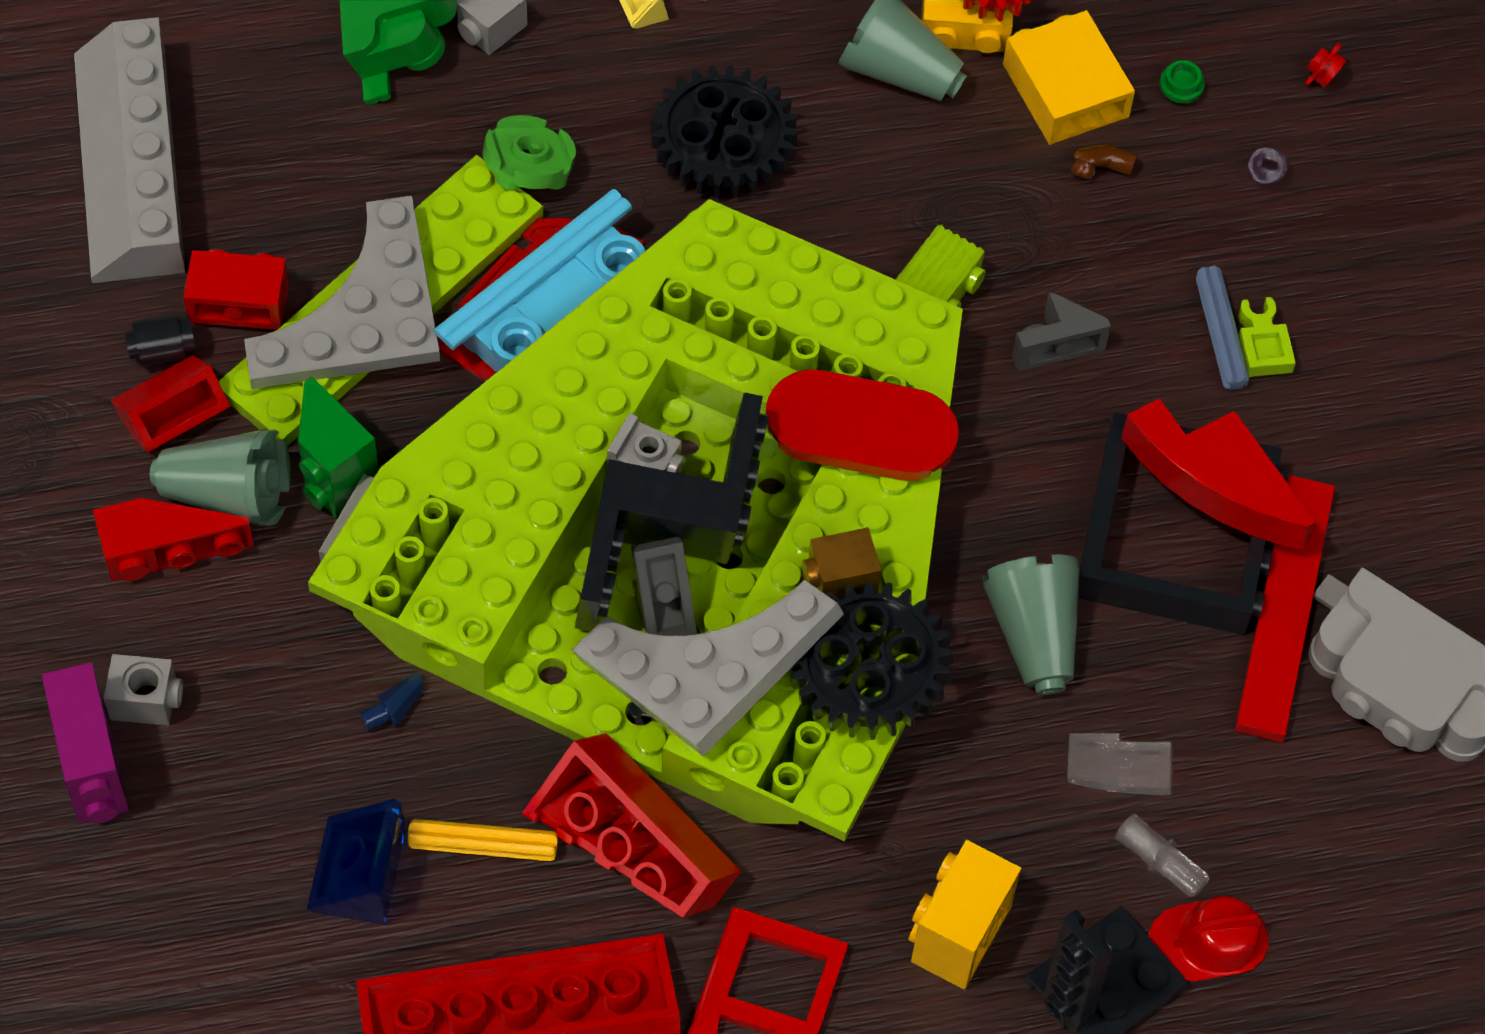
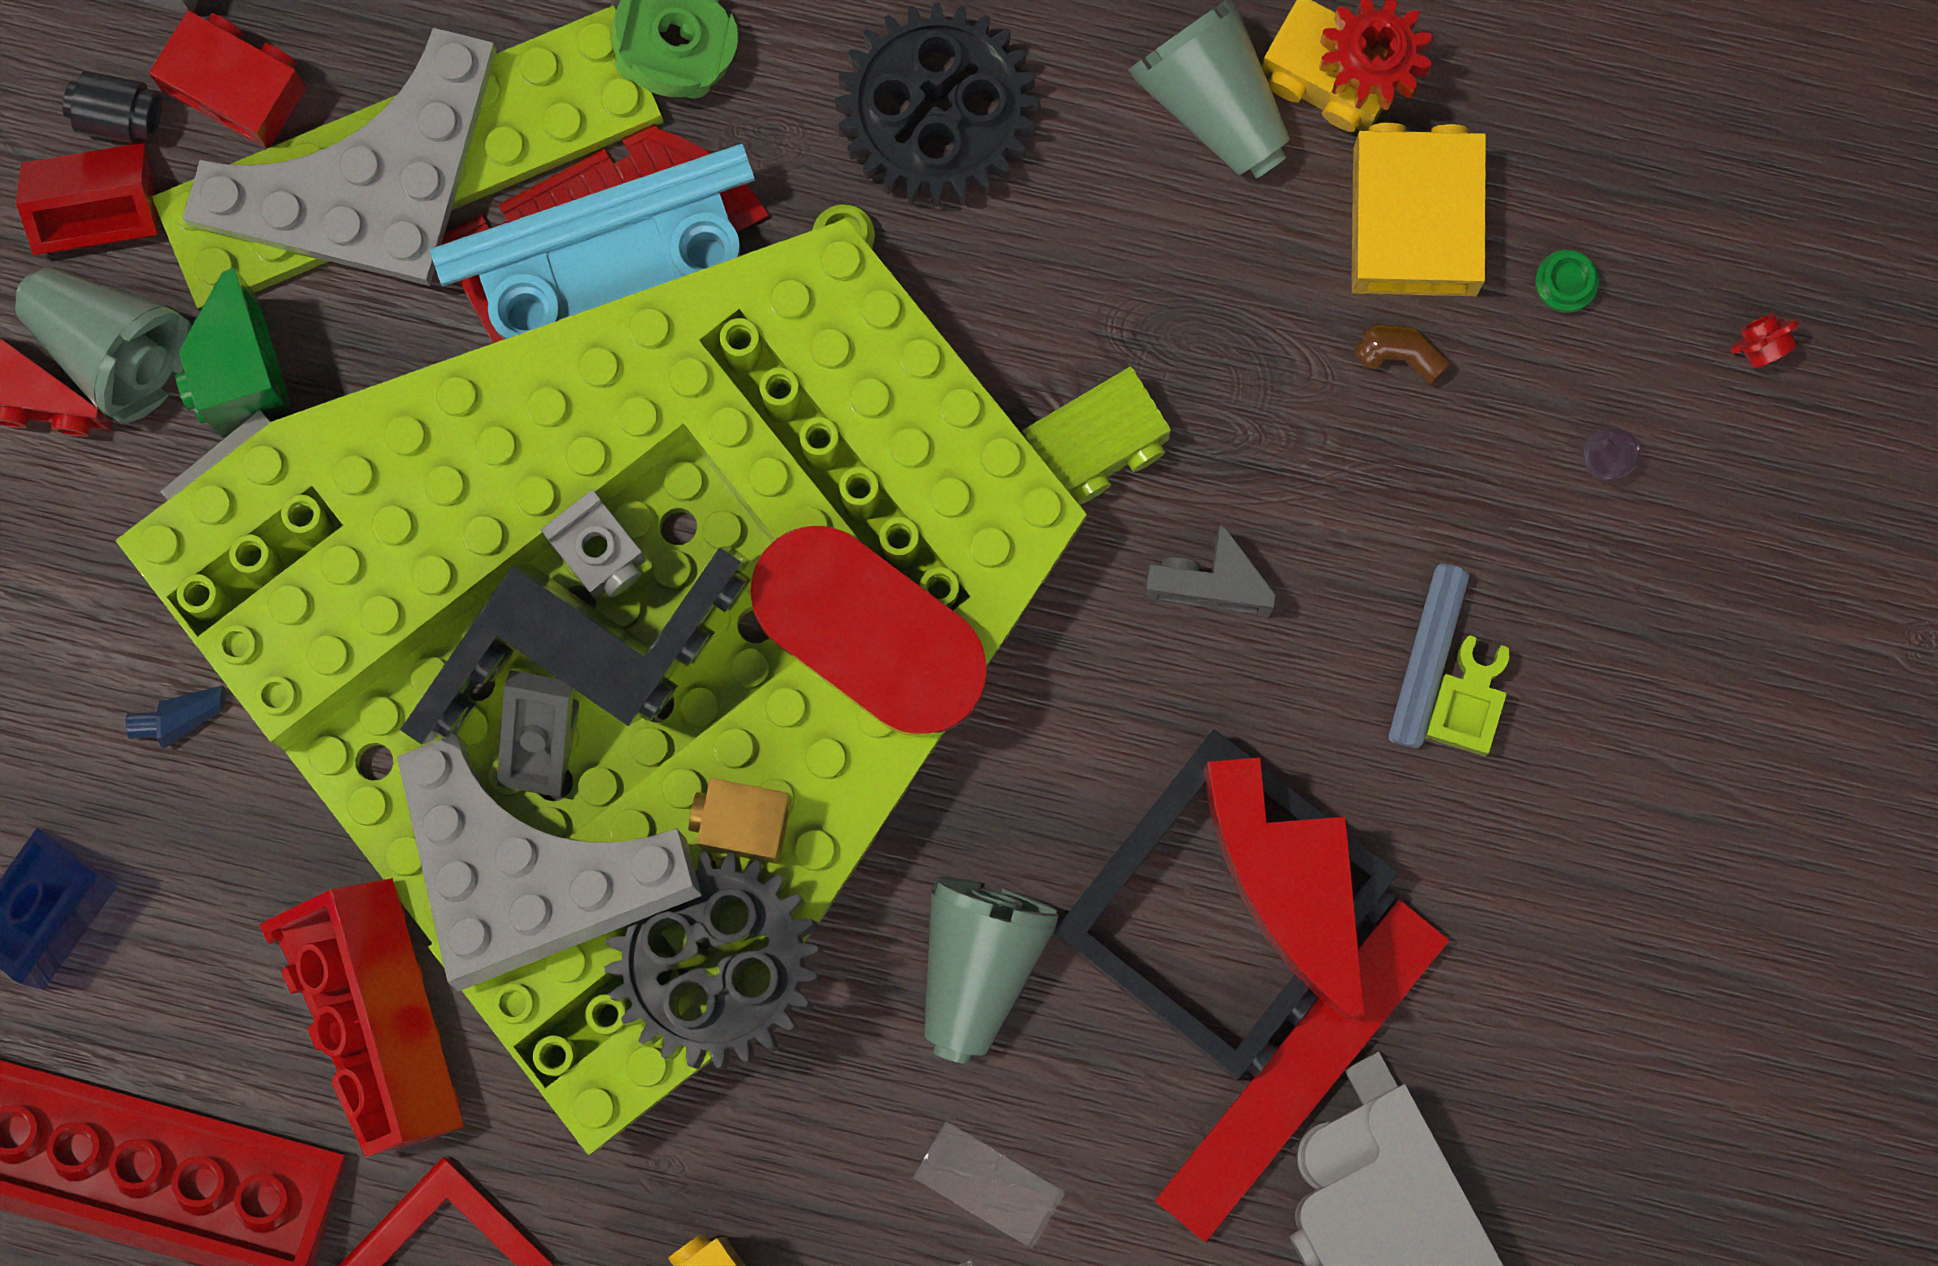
camera: 30 degrees right, 20 degrees up
yellow axle [407,819,558,861] -> none

